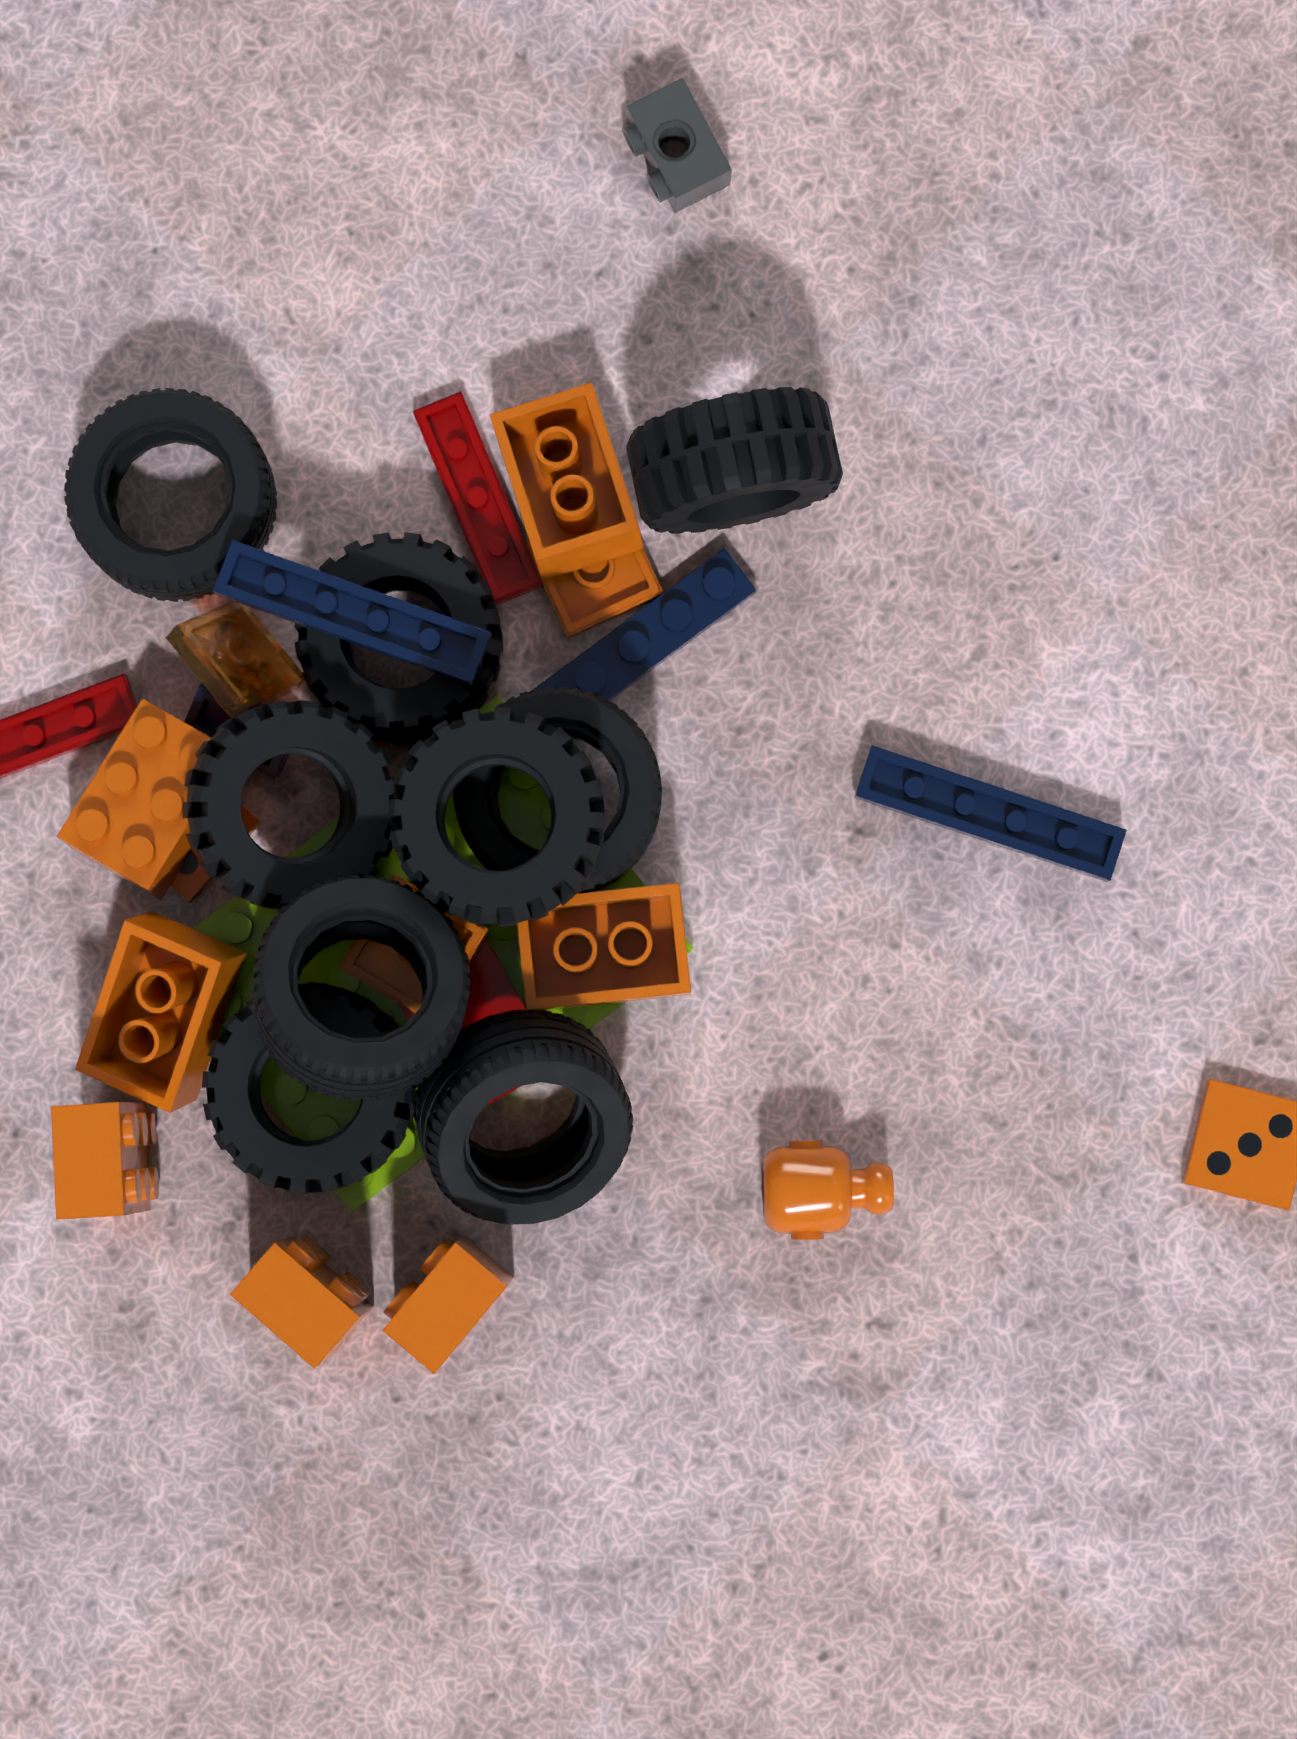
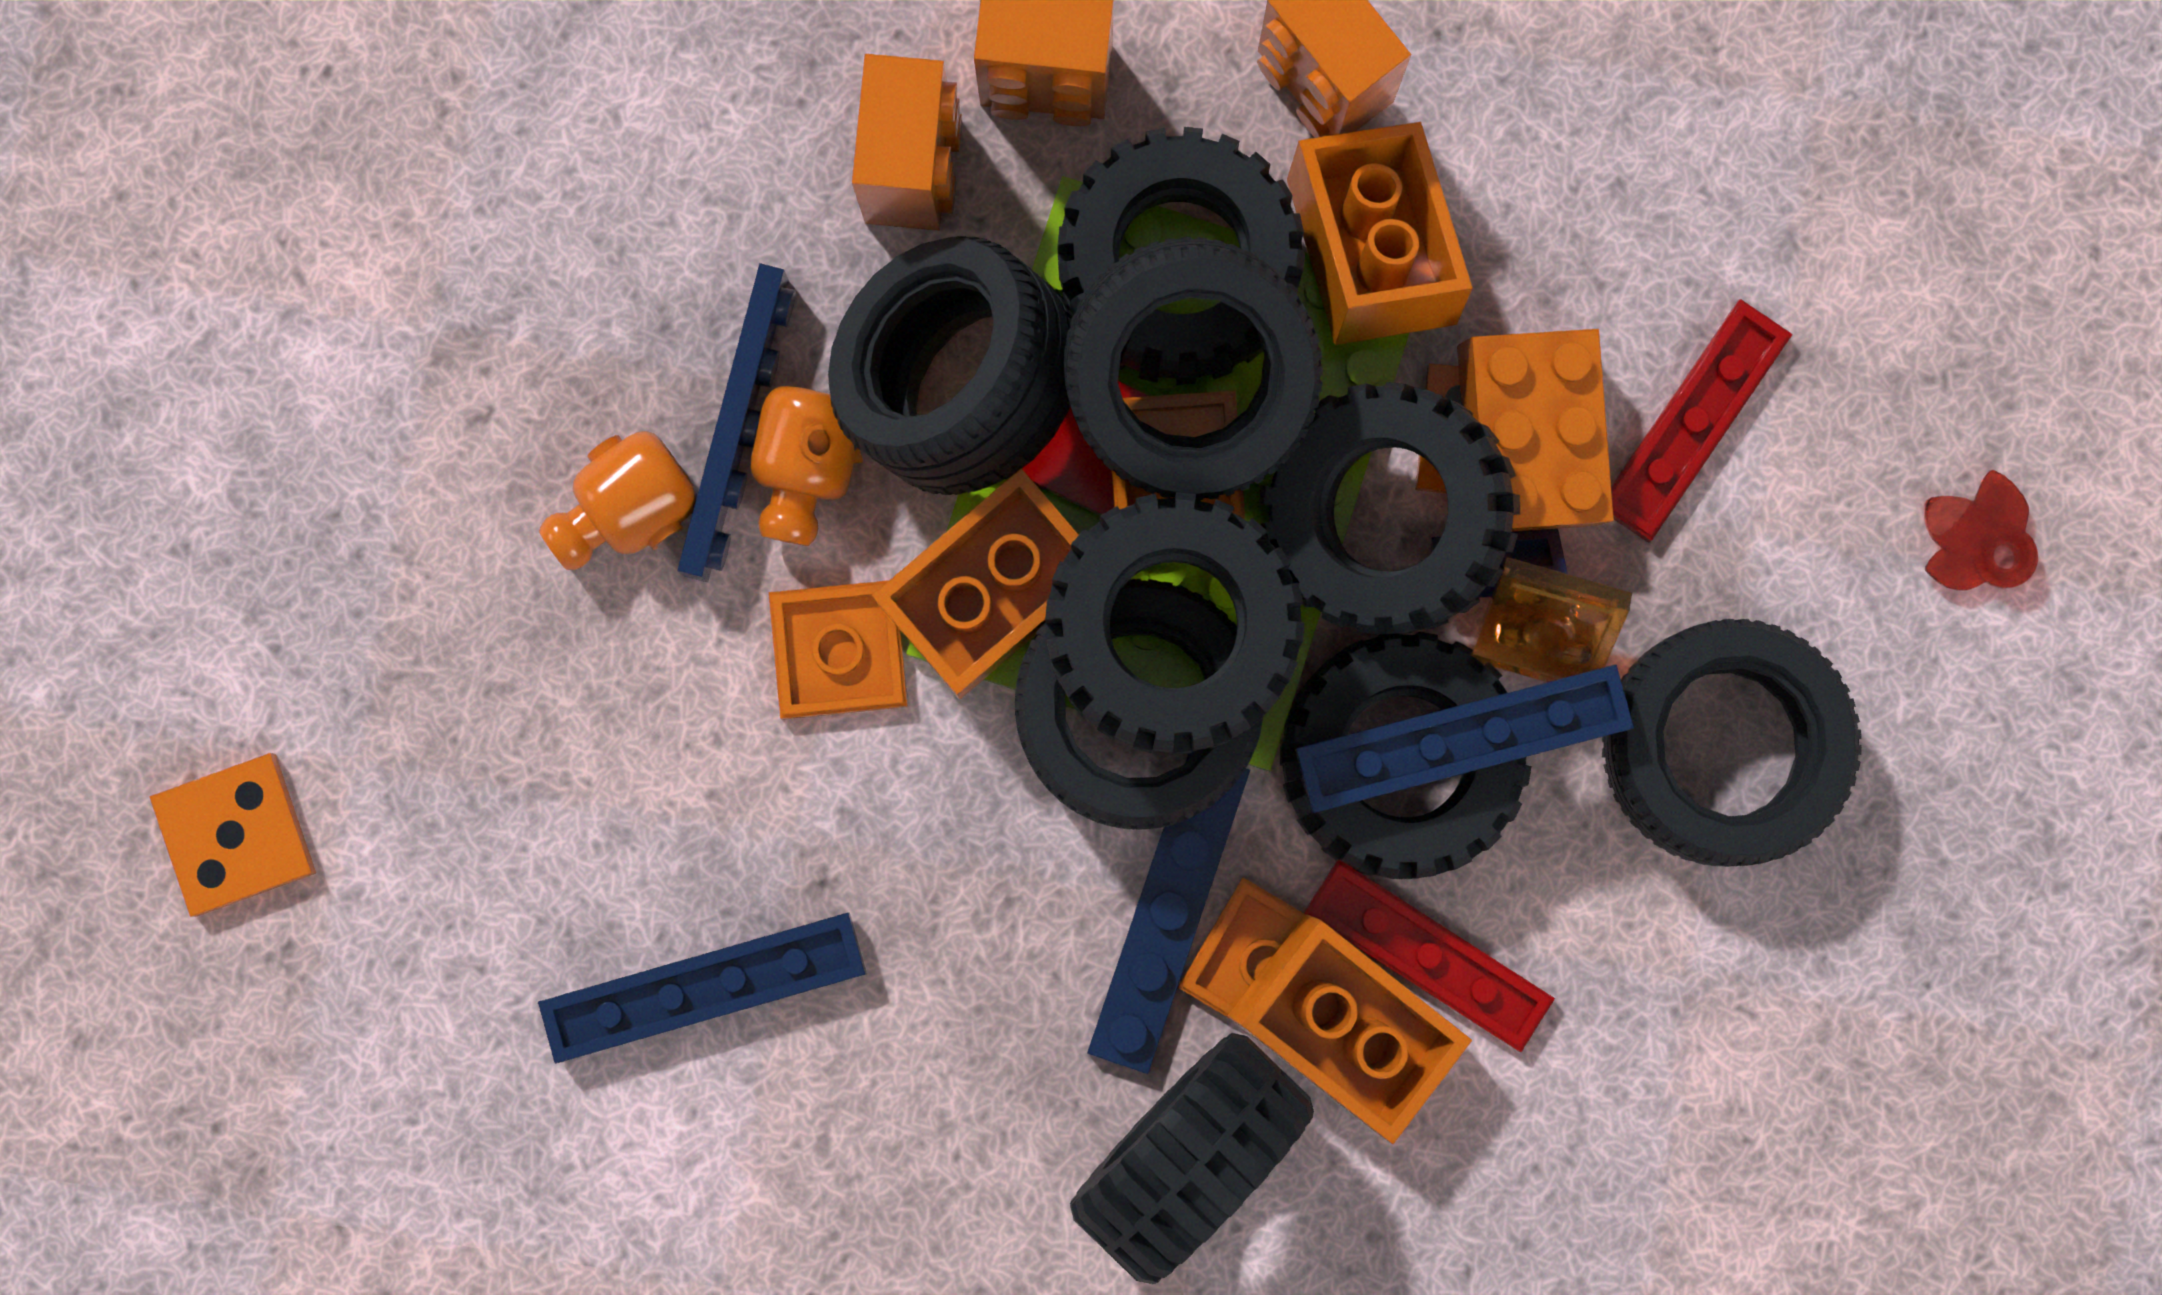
camera: 150 degrees right, 0 degrees up
none -> dark blue plate [677,263,796,583]
none -> orange piece [751,386,863,546]
none -> orange tile [769,580,908,720]

